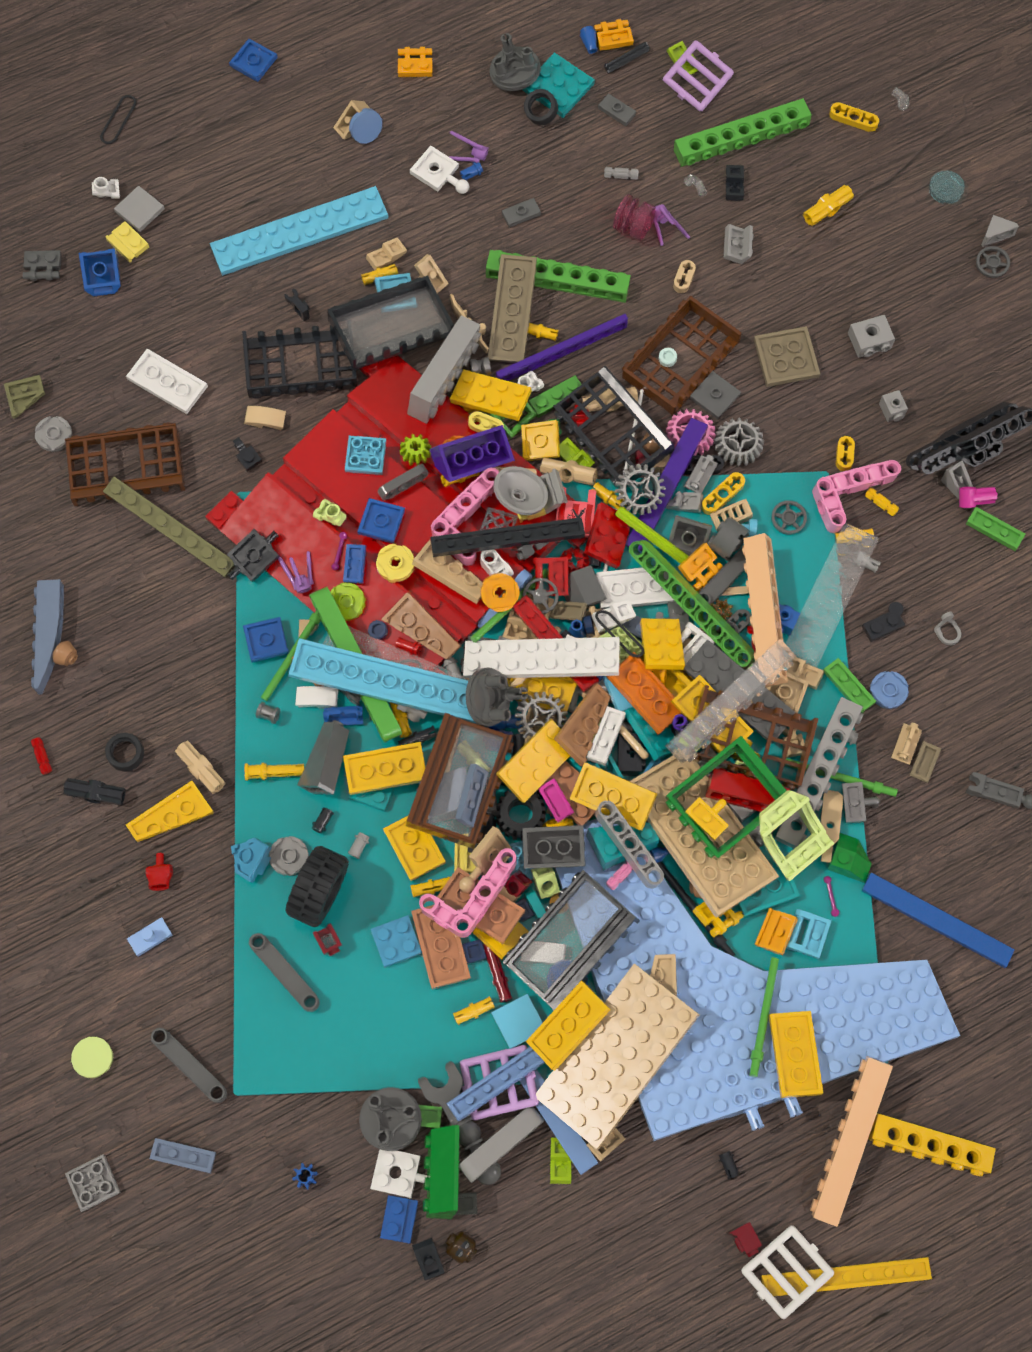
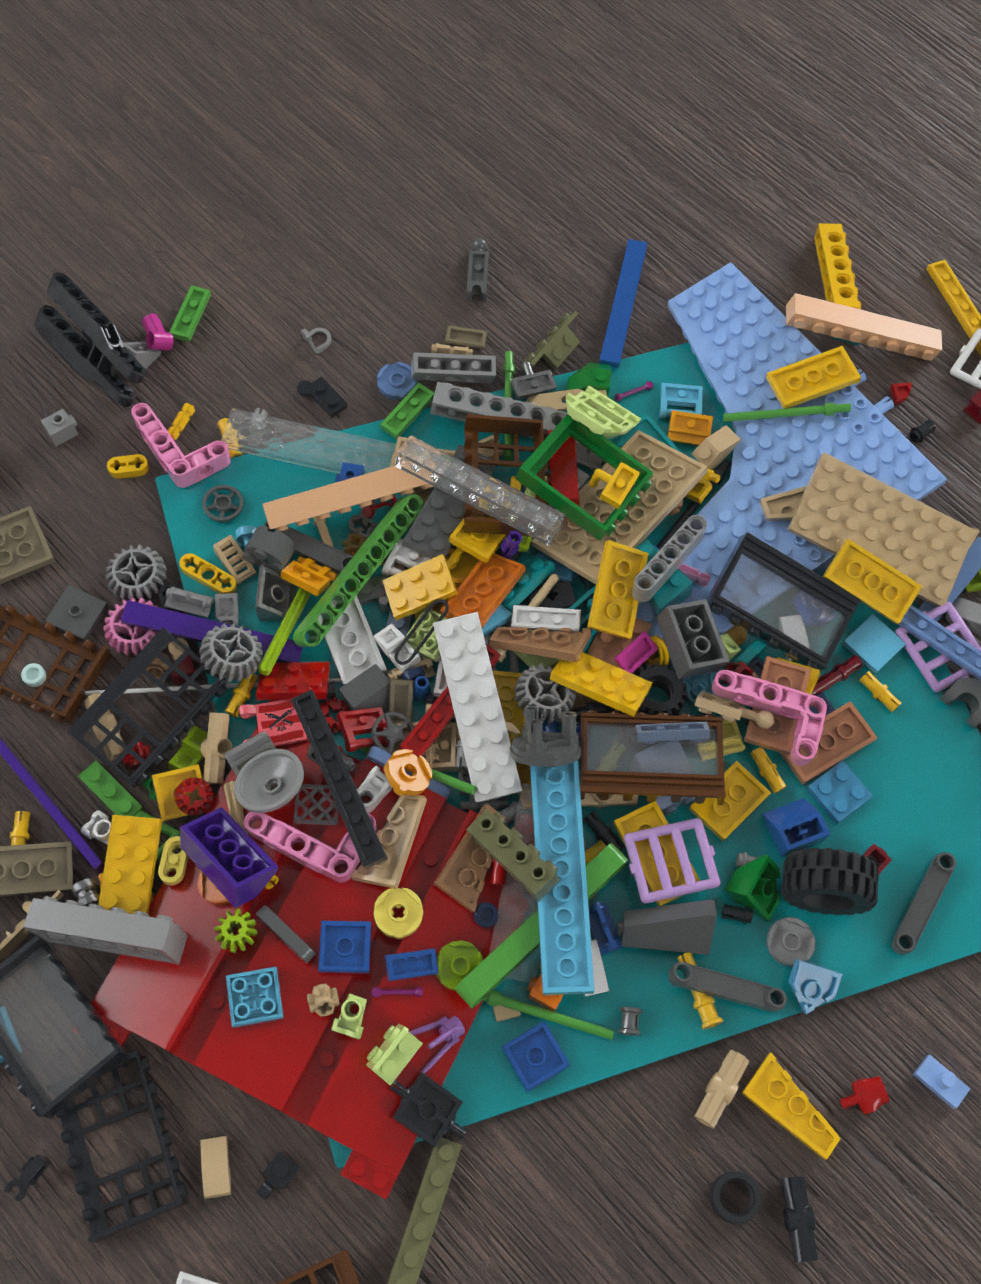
camera: 110 degrees left, 5 degrees down
none -> red gear [175,777,213,815]
none -> tan gear [307,983,340,1017]
none -> yellowish green bracket [366,1024,423,1086]
none -> light grey brick [411,352,496,383]
none -> olive brick [466,809,560,901]
none -> olive bracket [524,311,580,370]
none -> lavender bar [624,818,720,903]
none -> dark grey piece [668,962,787,1012]
none -> tan slope [692,426,742,470]
none -> green slope [724,855,780,921]
none -> blue slope [761,798,830,858]
none -> red tile [890,382,912,405]

